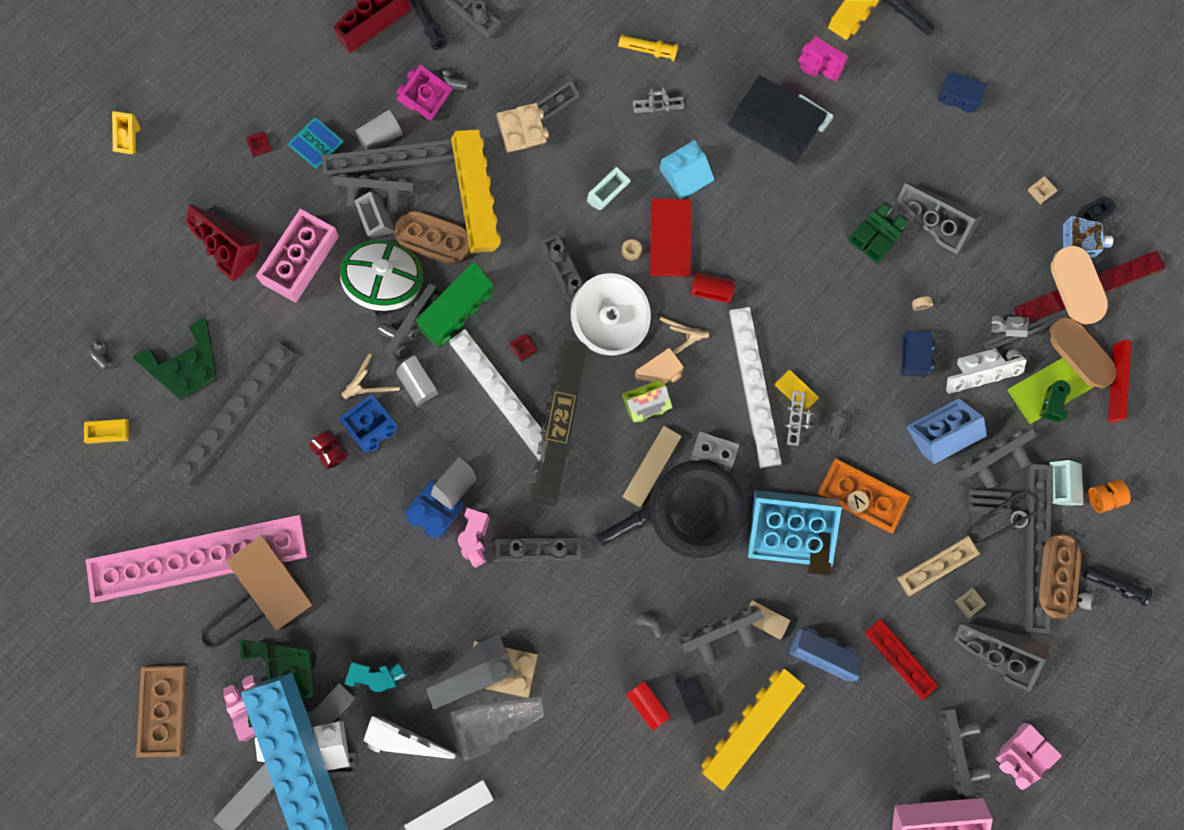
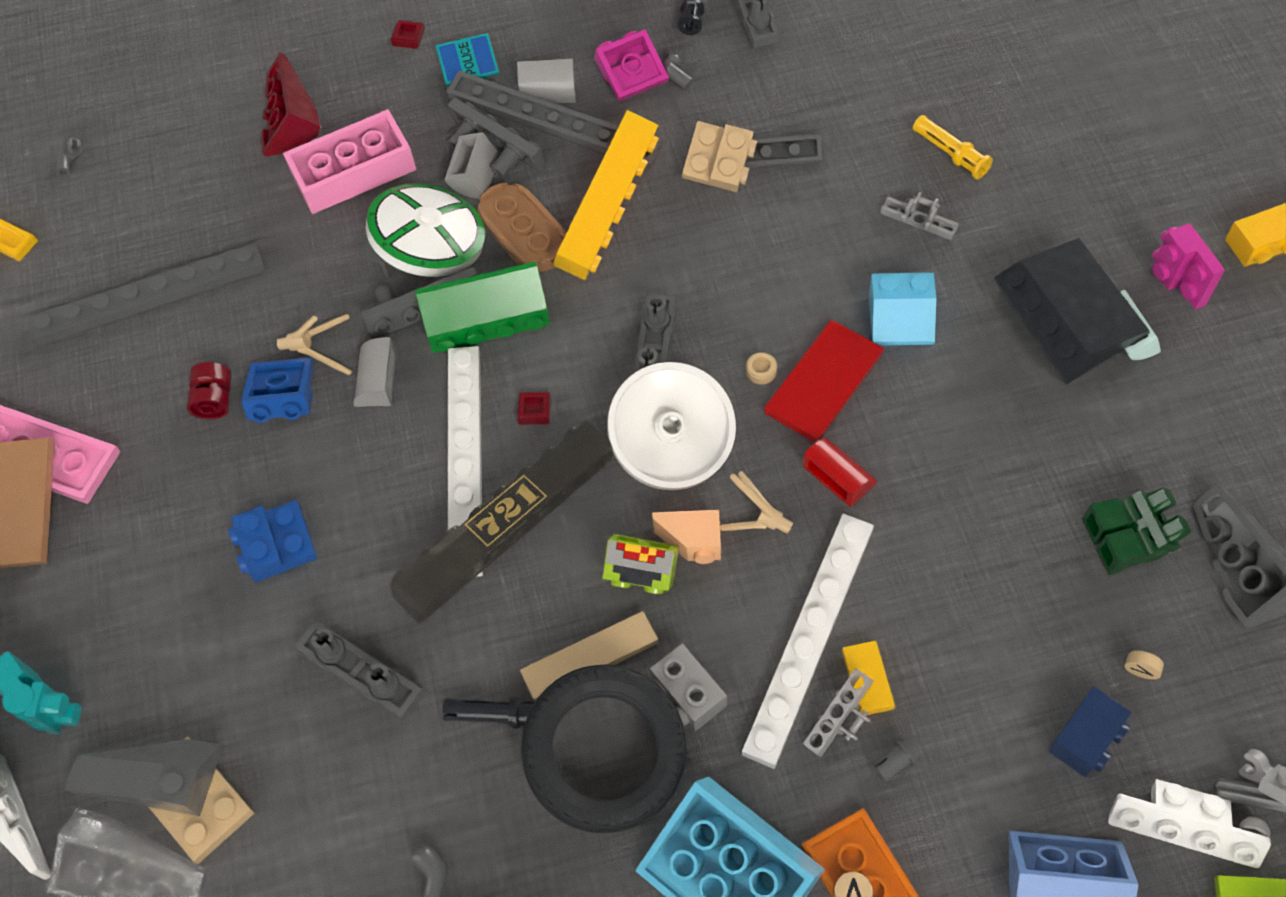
camera: 45 degrees right, 15 degrees down
dark green wing [132,317,218,400] -> none
light grey brick [431,457,476,510] -> none
bright pink hips [458,508,490,568] -> none
light aqua brick [587,167,631,210] -> none

